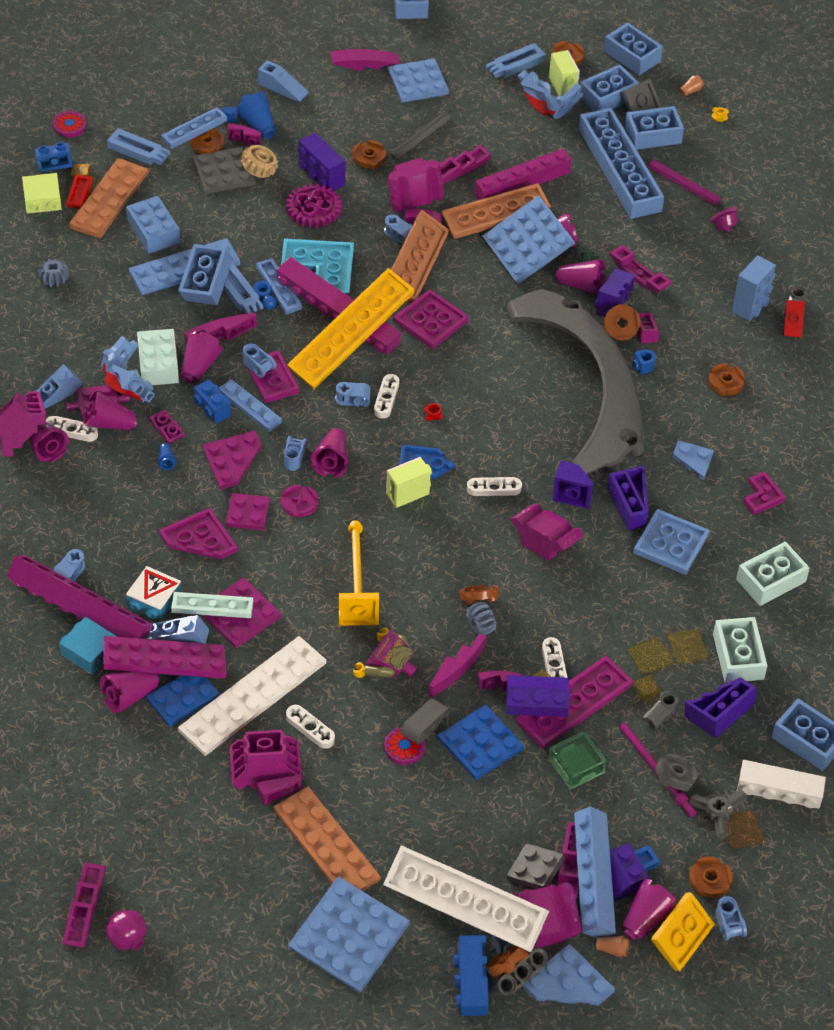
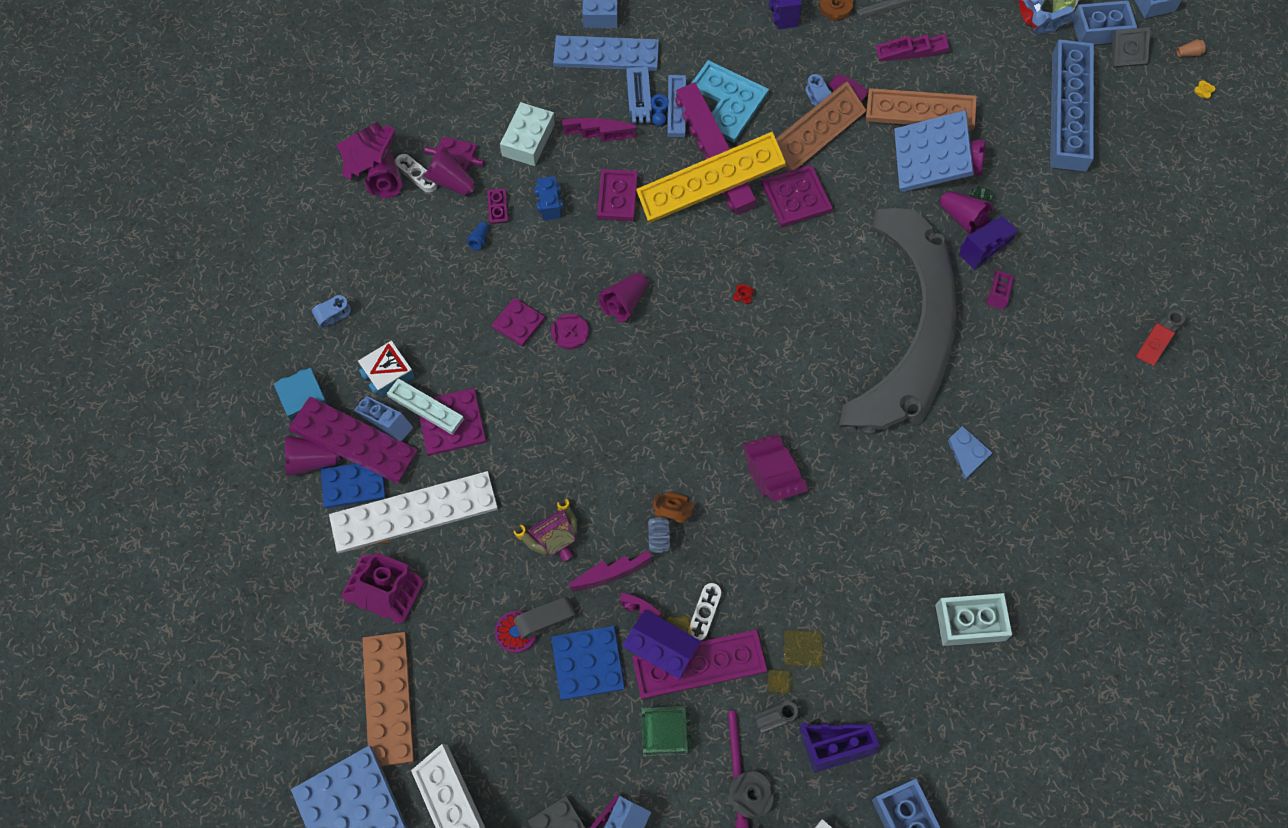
camera: 30 degrees right, 15 degrees up
magenta brick [7,555,153,639] -> none
medium blue slope [37,364,84,409] -> none
sand blue gear [38,258,69,287] -> none
magenta slope [62,862,106,948] -> none
medium blue hips [101,336,155,403] -> none
magenta plant [107,910,147,950] -> none
magenta plate [159,508,238,559] -> none
medium blue brick [178,244,233,305] -> none
magenta cone [181,331,223,384] -> none
magenta plate [202,430,262,489] -> none
medium blue plate [219,379,282,432] -> none
medium blue piece [243,344,276,378] -> none
magenta slope [256,775,301,805] -> none
medium blue piece [284,436,307,471] -> none
magenta gear [286,184,342,229] -> none
white beam [286,705,335,749] -> none
medium blue piece [335,382,370,407] -> none
yellow tile [339,521,379,626] -> none
white beam [374,374,399,418] -> none
yellowish green piece [386,457,432,508] -> none
magenta slope [388,158,444,213] -> none
blue tile [398,444,456,479] -> none
white beam [467,477,522,496] -> none
magenta brick [474,149,572,200] -> none
dark purple slope [552,461,593,509] -> none
dark orange plate [604,304,640,341] -> none
dark purple wedge [607,465,648,531] -> none
magenta slope [610,245,672,292] -> none
medium blue brick [625,106,684,150] -> none
blue plate [632,350,656,374] -> none
medium blue plate [633,509,710,575] -> none
magenta axle [649,160,721,206] -> none
clear yellow piece [666,628,709,663] -> none
dark orange plate [708,363,745,396] -> none
magenta piece [711,207,738,232] -> none
light aqua brick [713,617,767,683] -> none
medium blue brick [732,255,776,321] -> none
magenta plate [743,471,786,516] -> none

